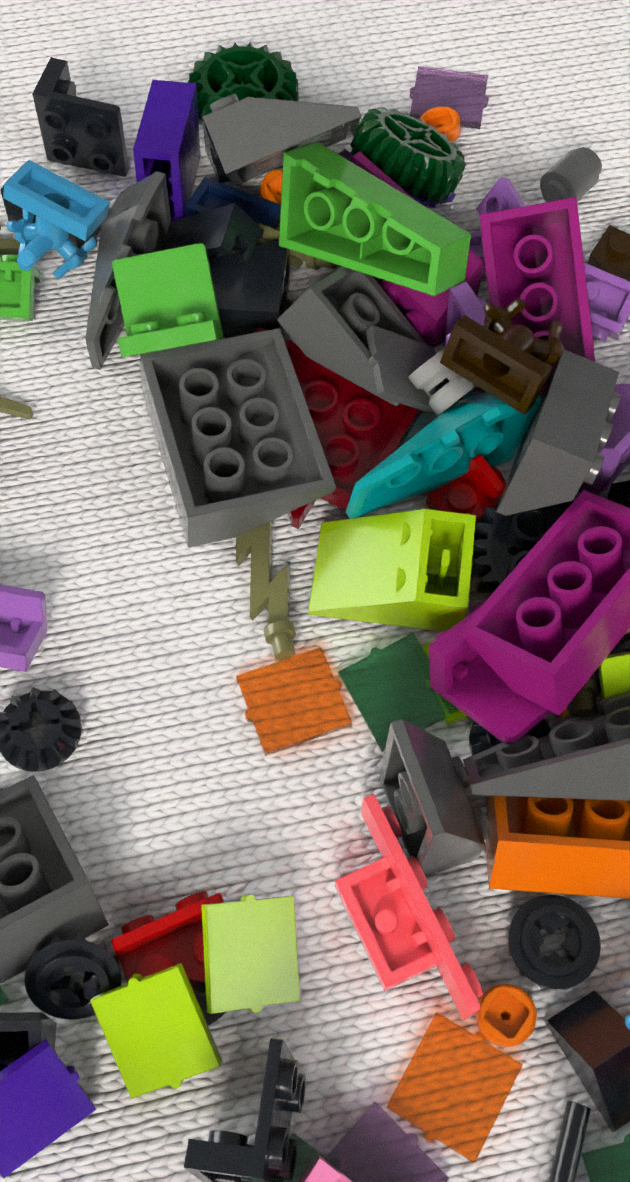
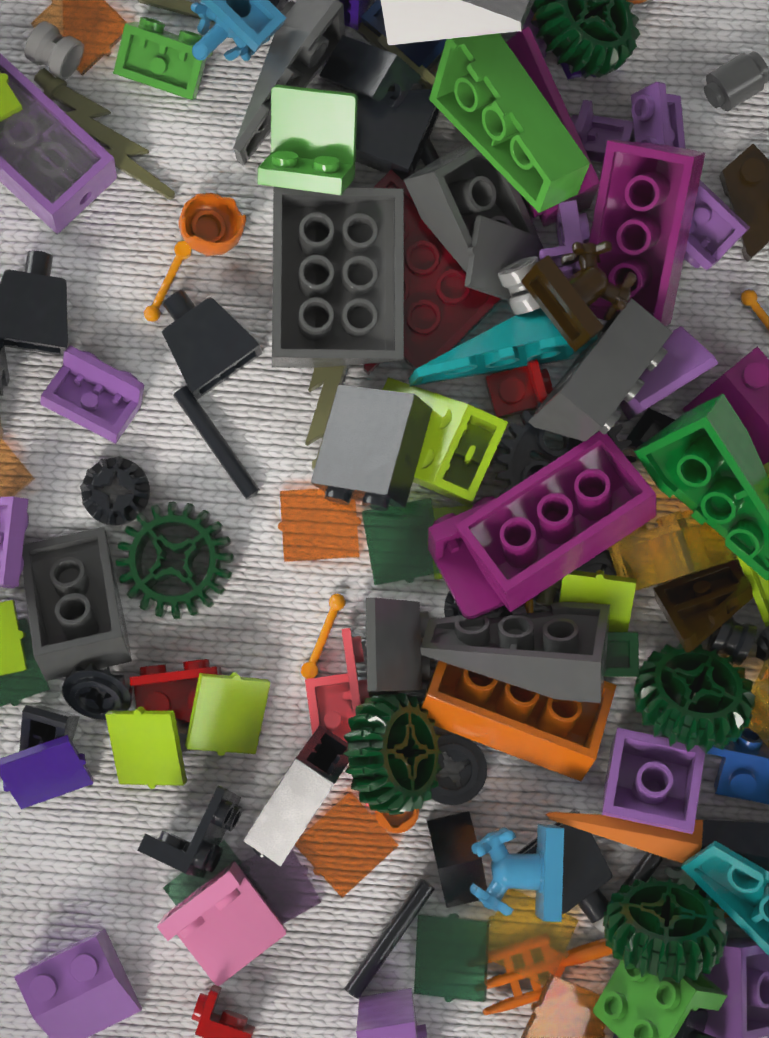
camera: 20 degrees right, 20 degrees up
none -> dark green gear [116,501,234,619]
none -> light orange hinge [144,241,192,322]
none -> black torso [162,290,263,400]
none -> black bar [173,386,260,500]
none -> orange hair [179,193,246,256]
none -> brick [243,725,349,866]
none -> light orange hinge [301,594,346,679]
none -> brick [311,384,432,511]
none -> dark green gear [343,692,443,815]

